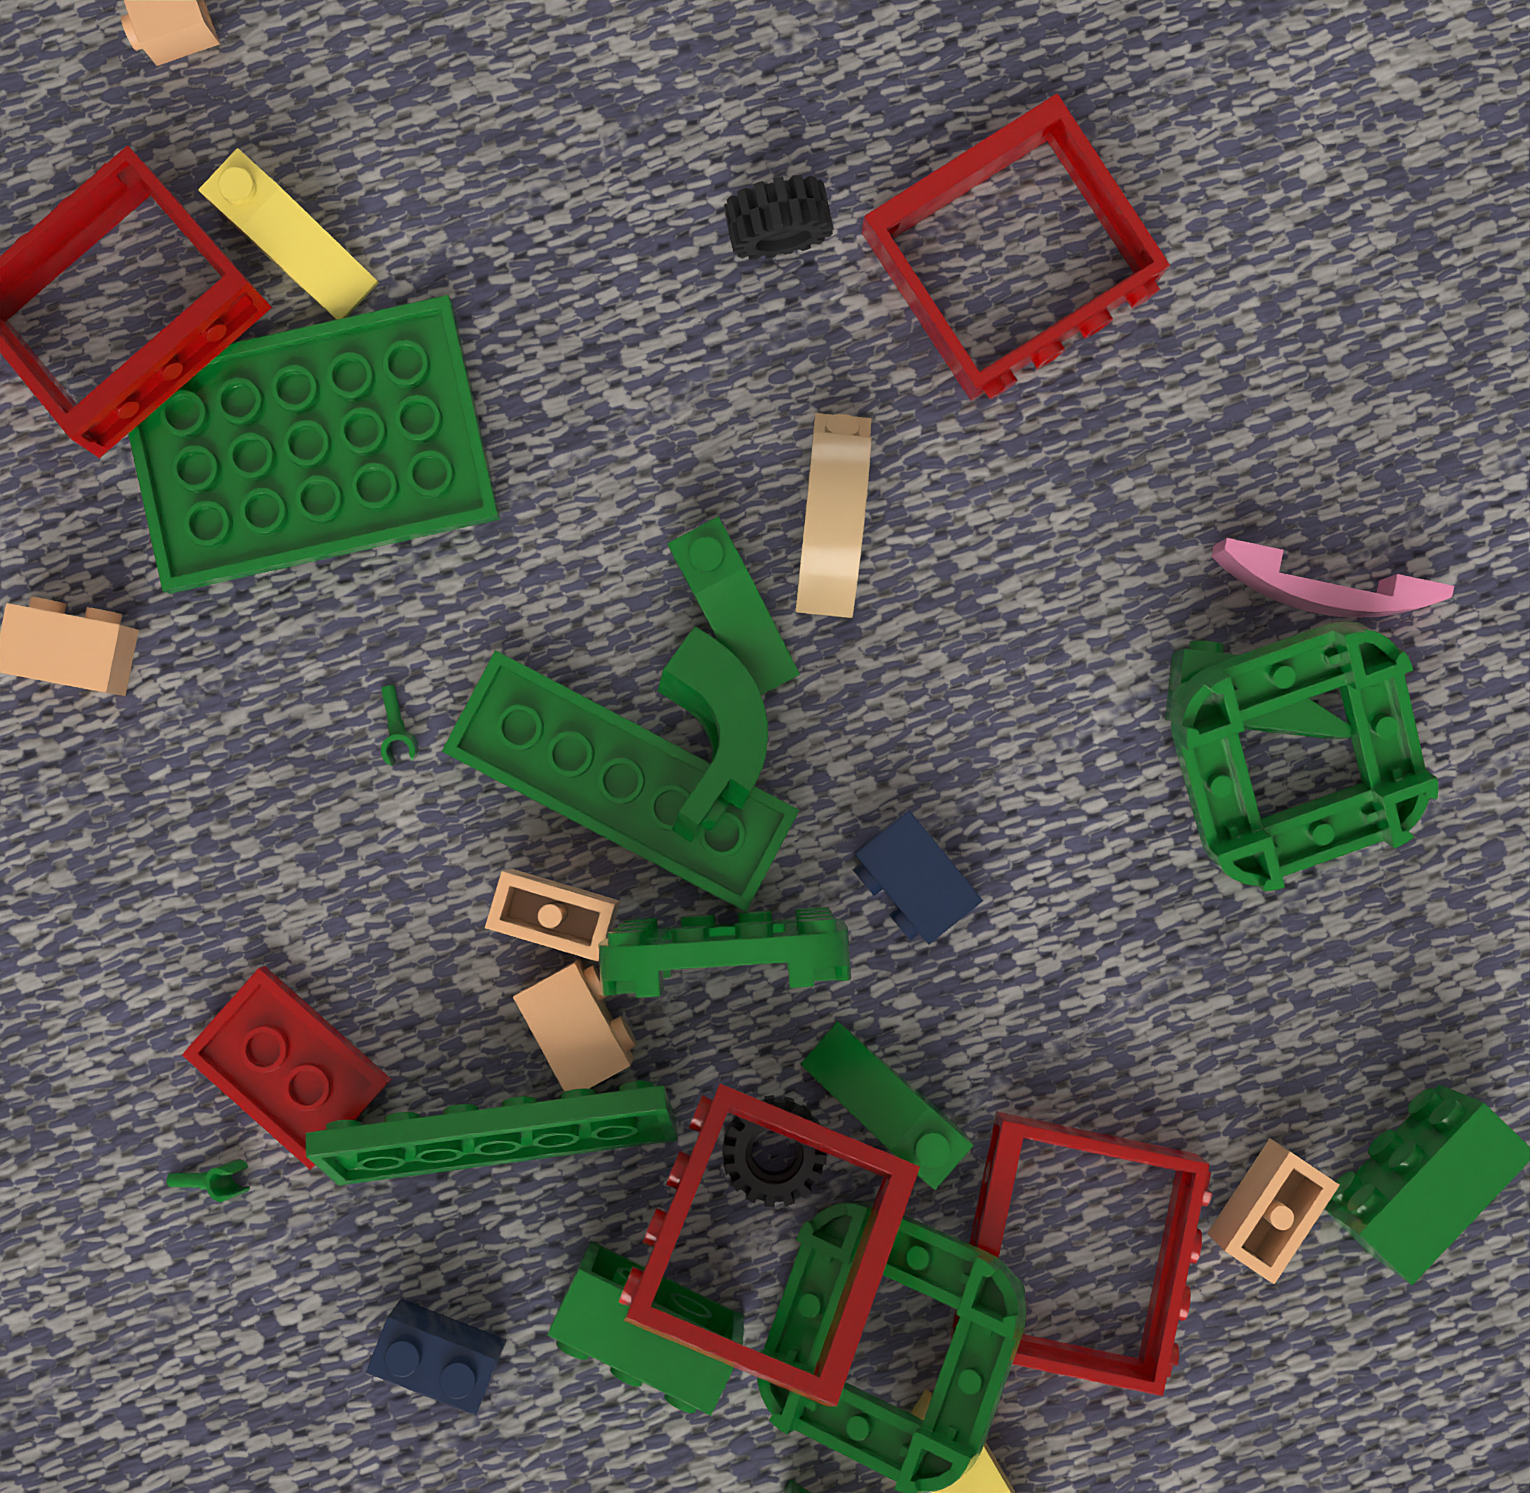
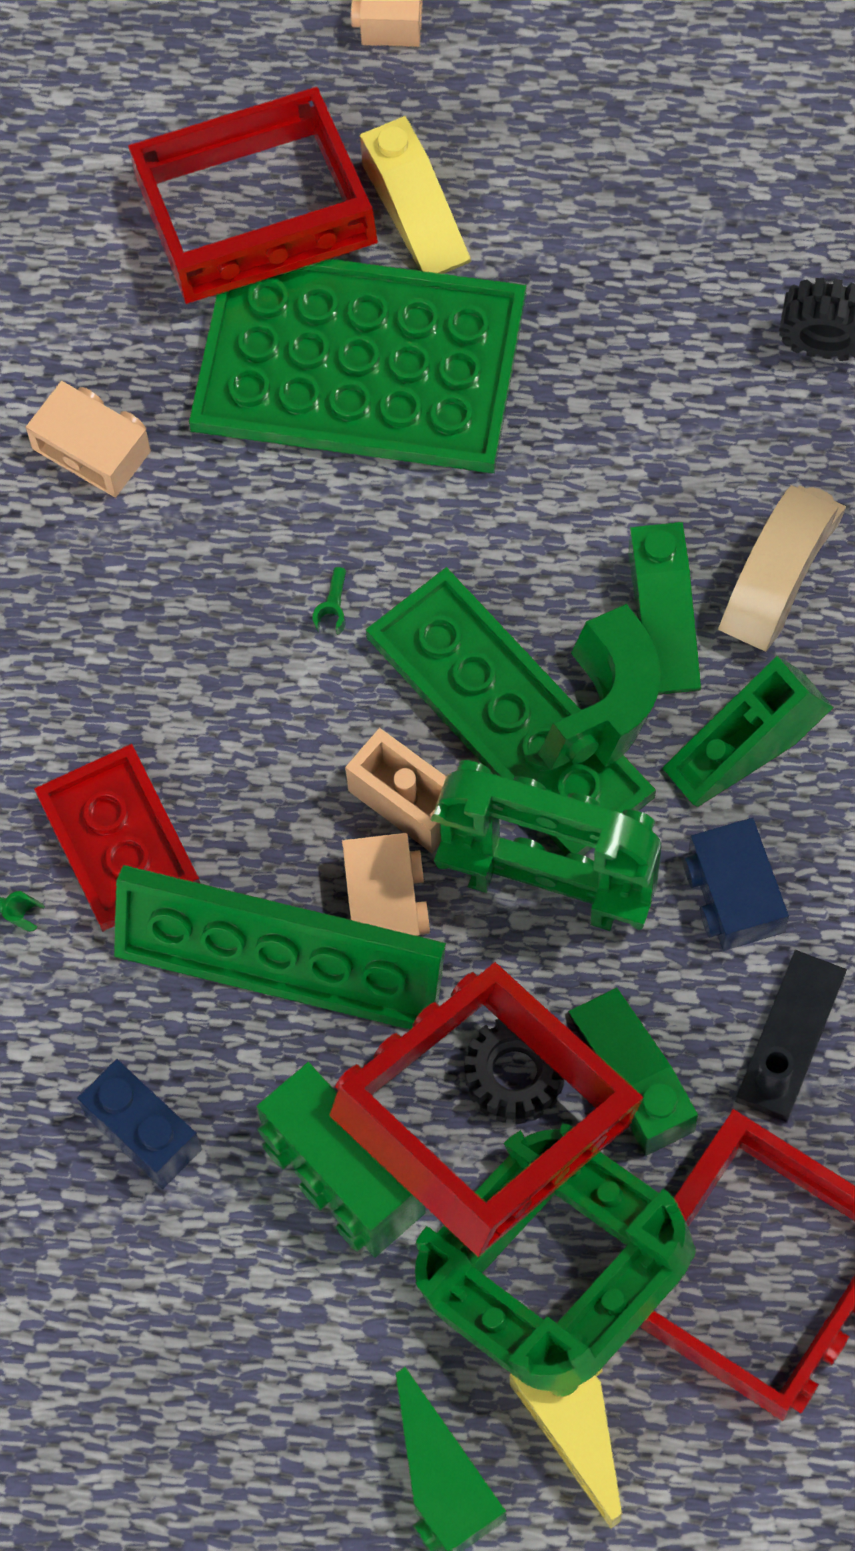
camera: 25 degrees right, 20 degrees down
none -> green slope [662,656,834,807]
none -> black piece [735,950,847,1122]

